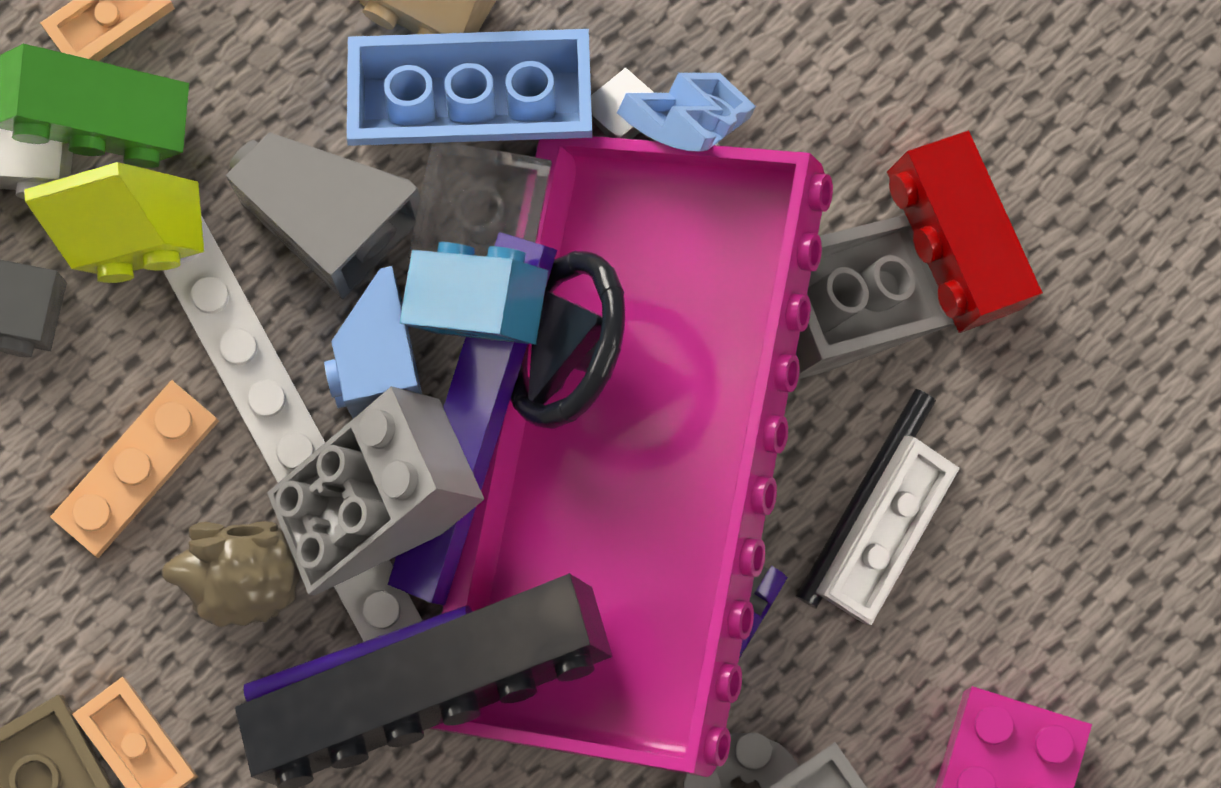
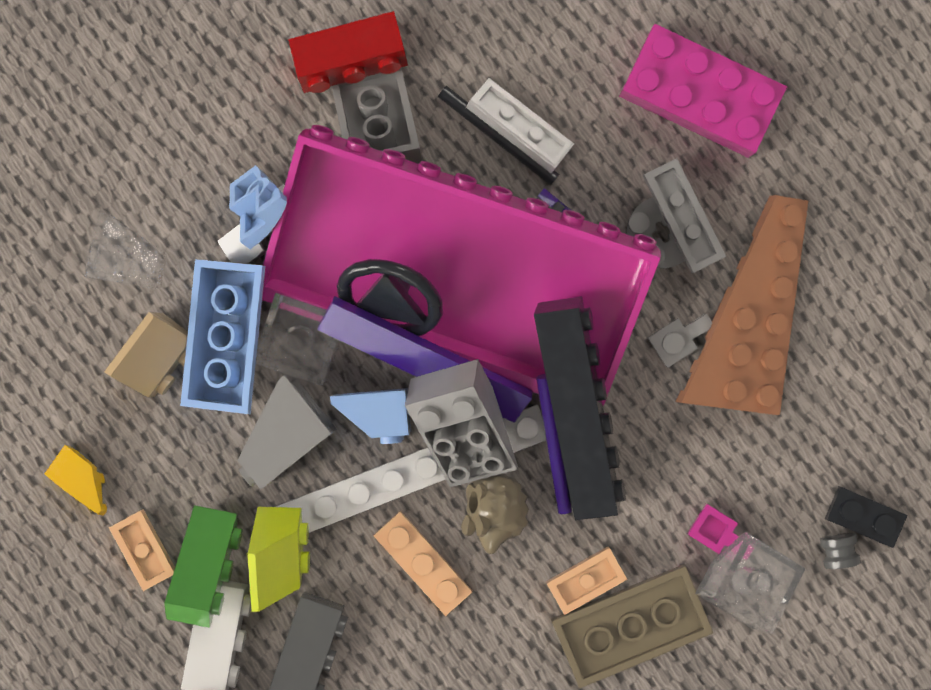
camera: 85 degrees left, 10 degrees up
brick [399,242,548,345] -> none

